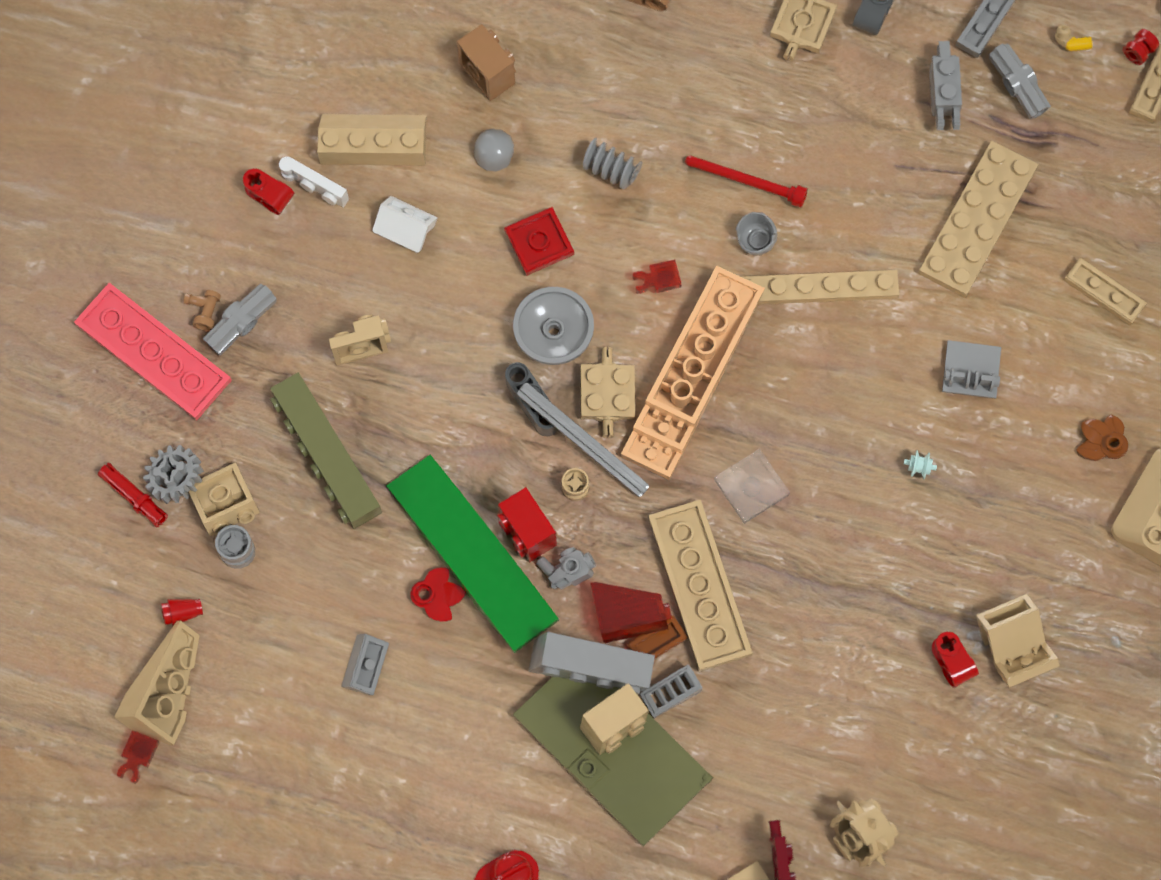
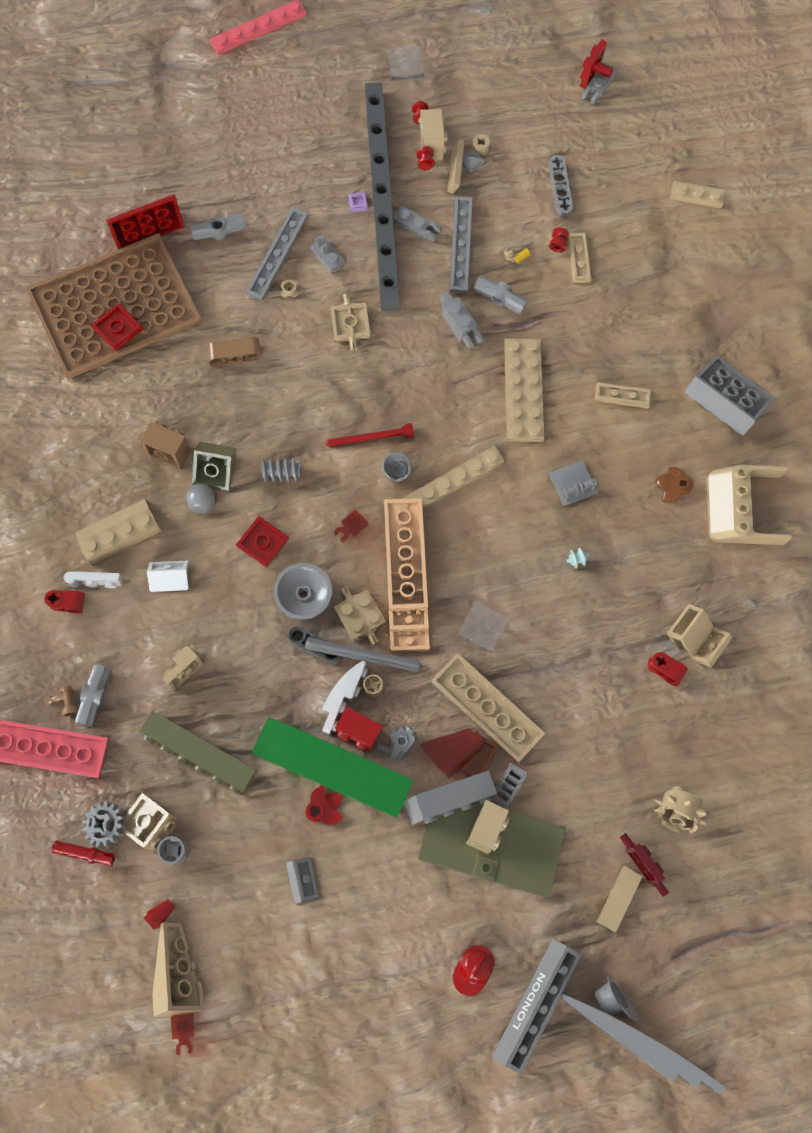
camera: 35 degrees left, 0 degrees up
none -> olive slope [192,442,237,491]
none -> white slope [322,661,368,736]

